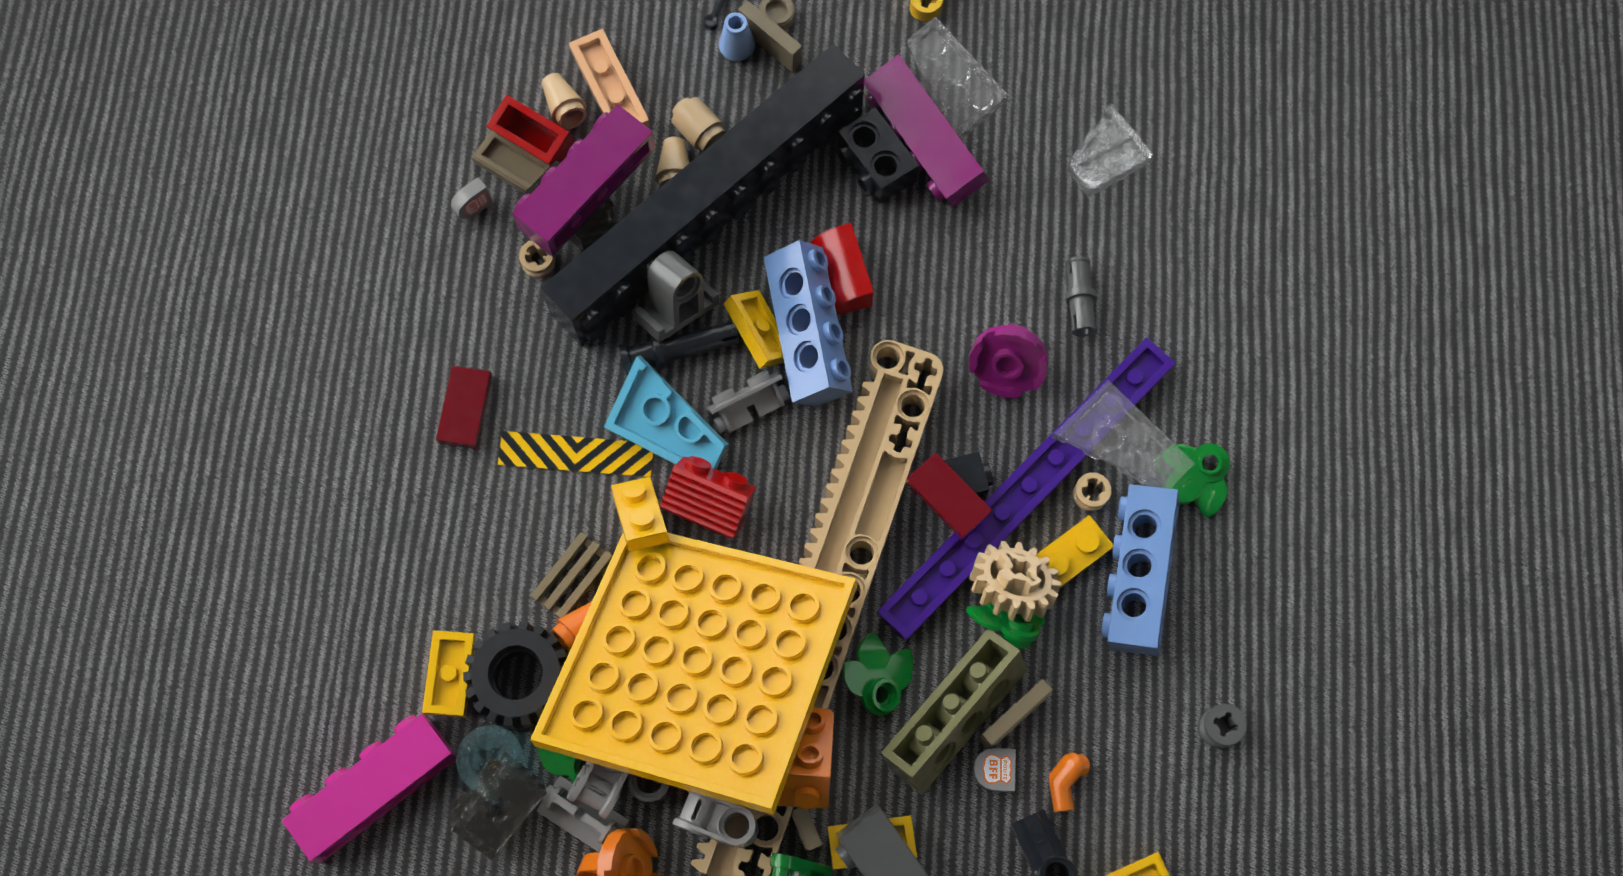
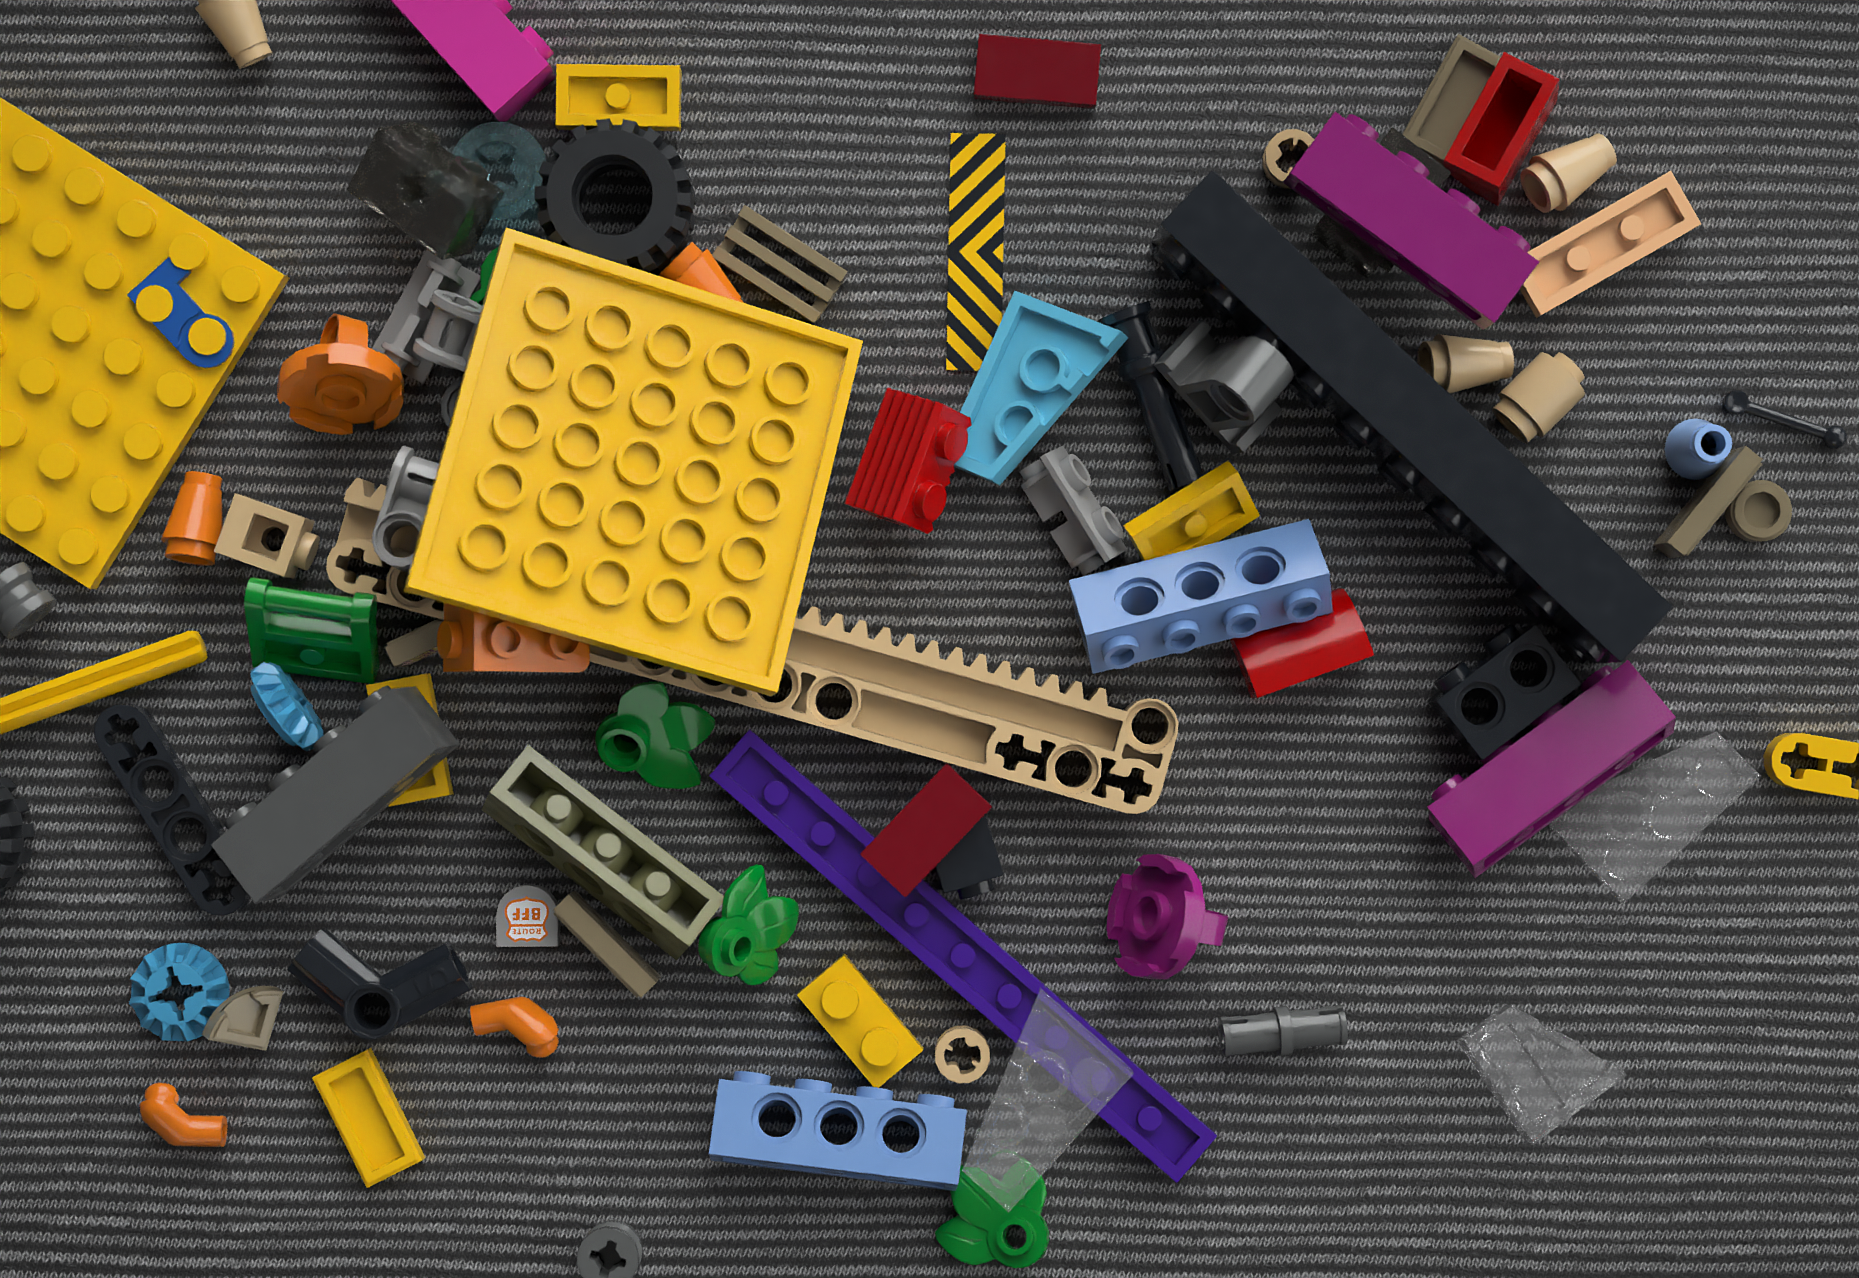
camera: 90 degrees right, 15 degrees up
light grey tile [451,177,493,219] -> none
yellow plate [611,477,669,552] -> none
tan gear [970,541,1061,622] -> none

